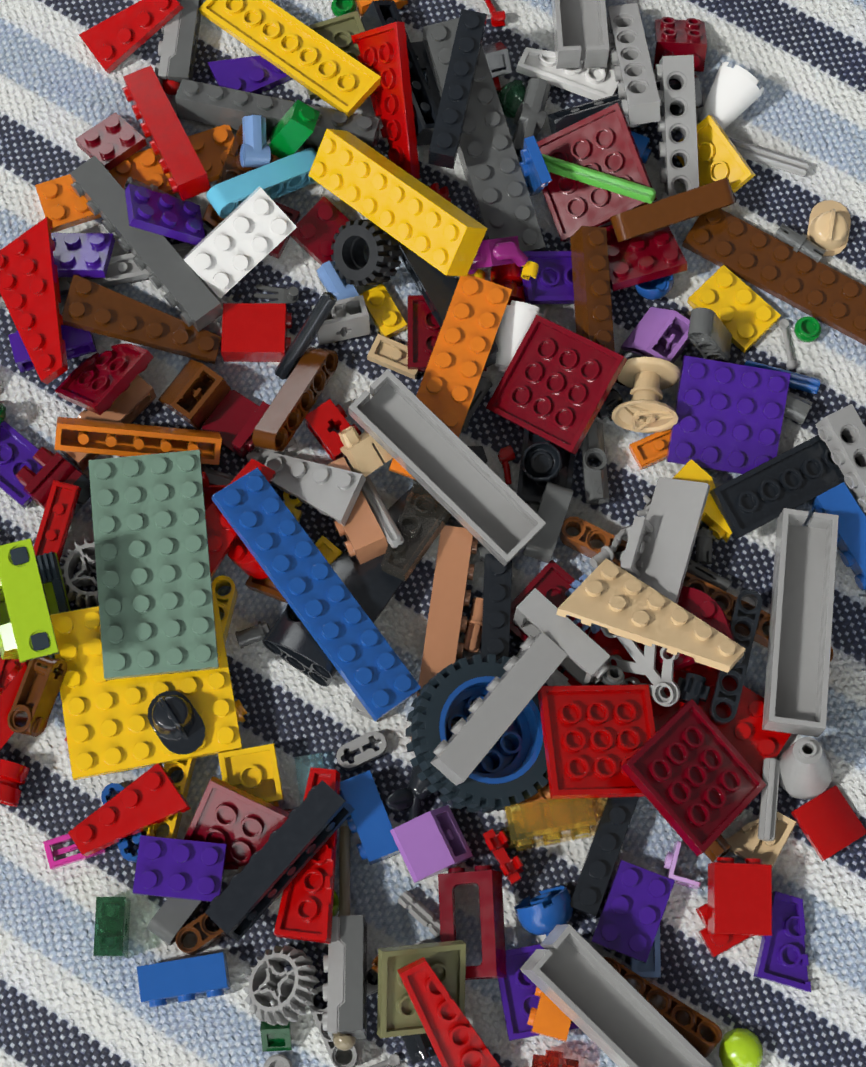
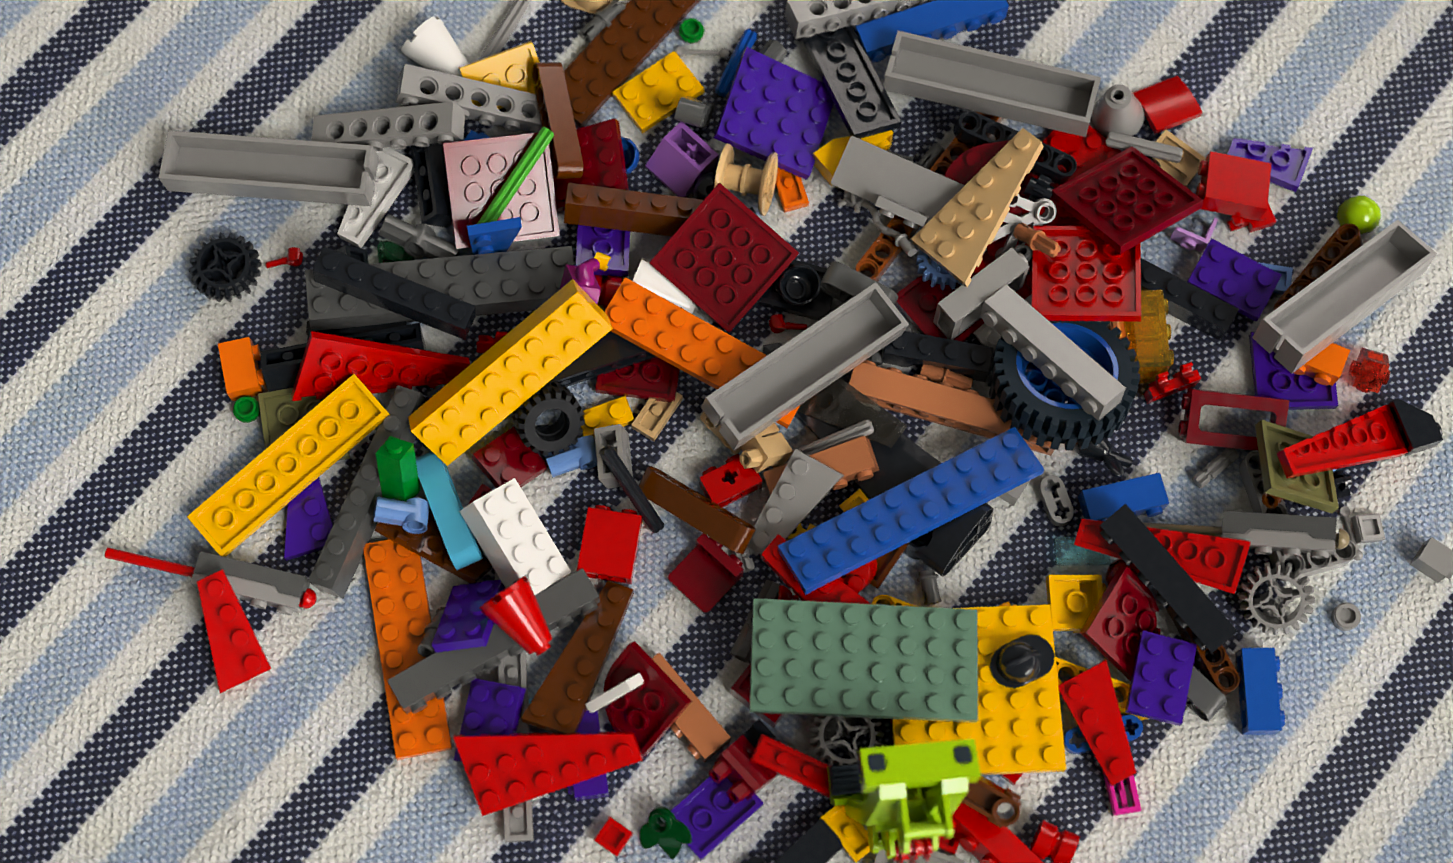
camera: 85 degrees left, 0 degrees up
orange brick [54,417,222,465] -> none
plate [75,112,147,171] -> none
clear green brick [93,897,131,958] -> none
red brick [122,65,211,201] -> none
reddish brown slope [158,359,231,430] -> none
dark grey piece [254,284,299,305] -> none
dark green plate [260,1021,292,1052] -> none
medium lavender slope [390,805,473,883] -> none
blue cylinder [514,885,573,936] -> none
dark grey piece [581,421,609,505] -> none
dark red bracket [653,17,707,72] -> none
none -> red cone [479,575,553,656]
none -> white tile [585,673,644,713]
none -> nougat axle [1013,222,1061,257]

